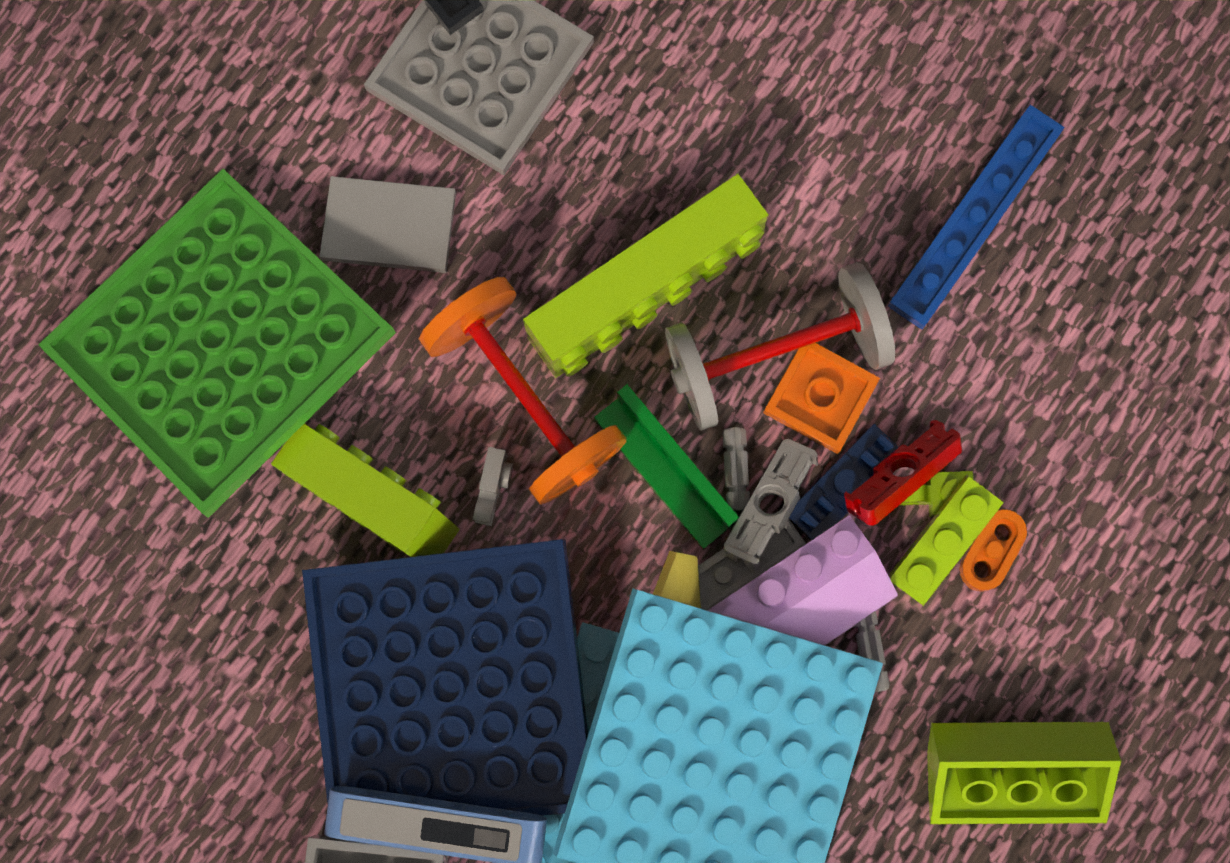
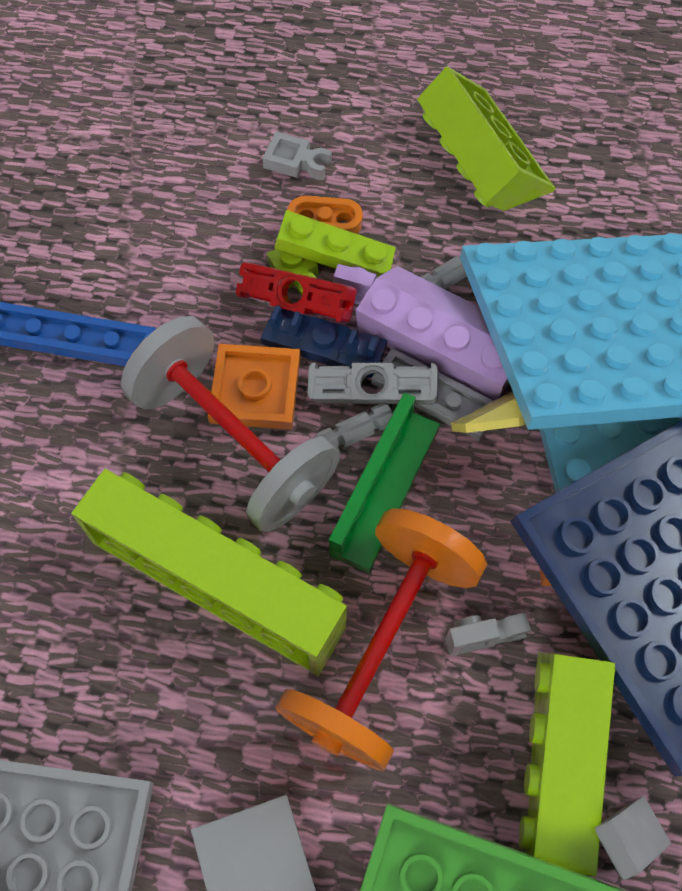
camera: 115 degrees left, 15 degrees down
none -> light grey plate [262,132,332,180]
none -> lavender plate [333,264,376,305]
none -> light grey tile [595,796,672,880]

